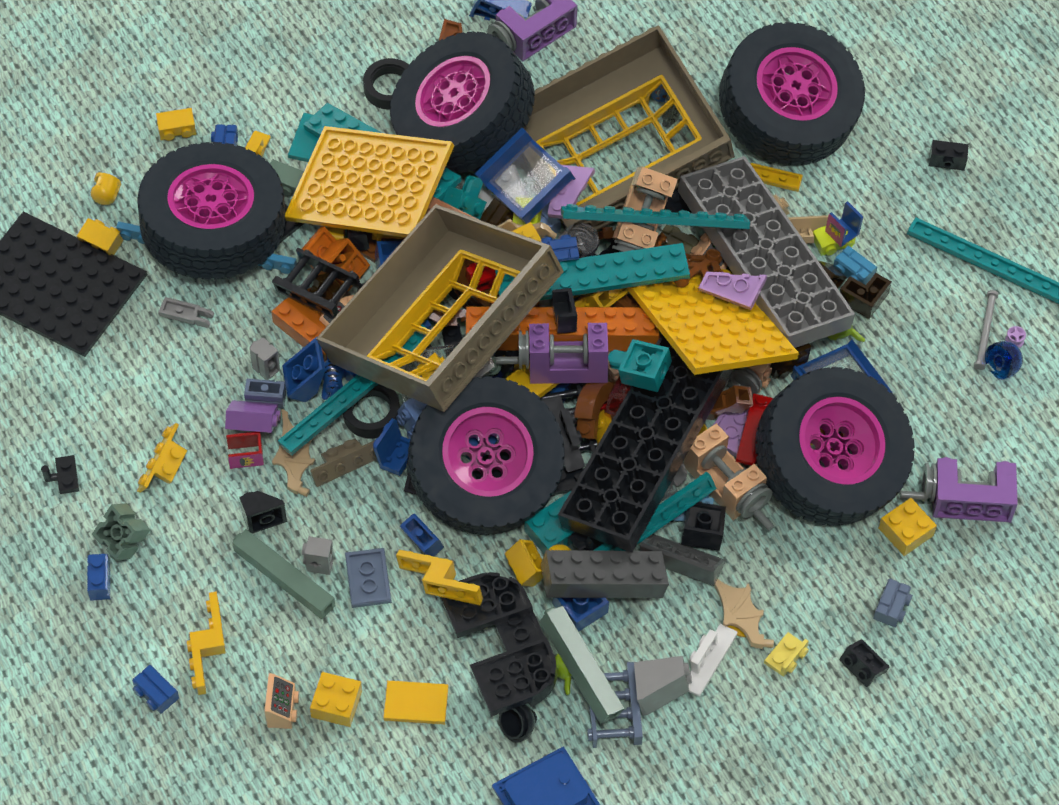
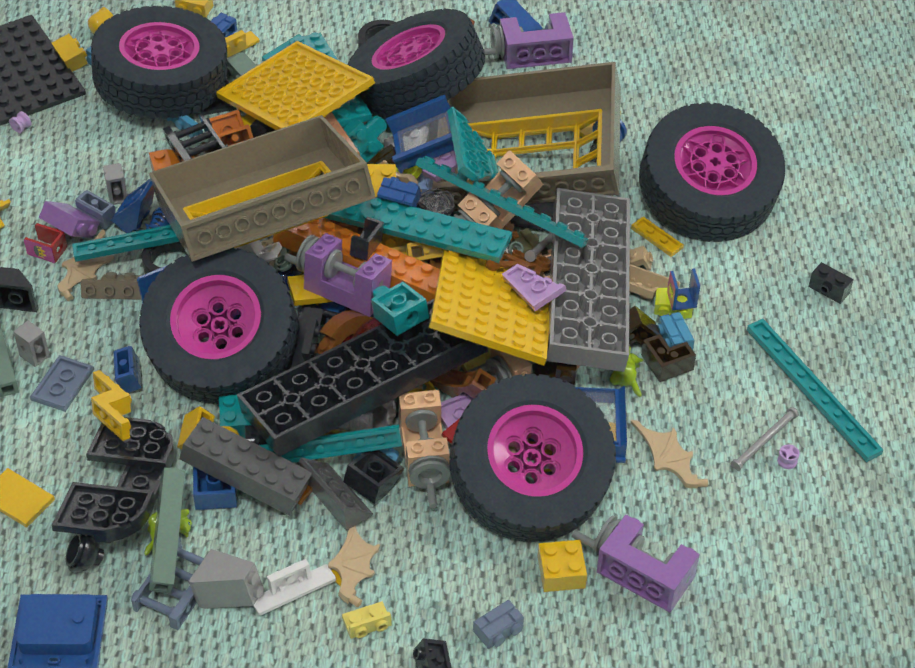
camera: 30 degrees right, 10 degrees down
light grey hinge [158,297,214,328] -> none
clear blue cylinder [985,340,1023,380] -> none
none -> lavender wheel [9,111,32,134]
none -> teal plate [447,106,498,181]
none -> light grey bar [525,232,552,262]
none -> tan animal [631,420,708,488]

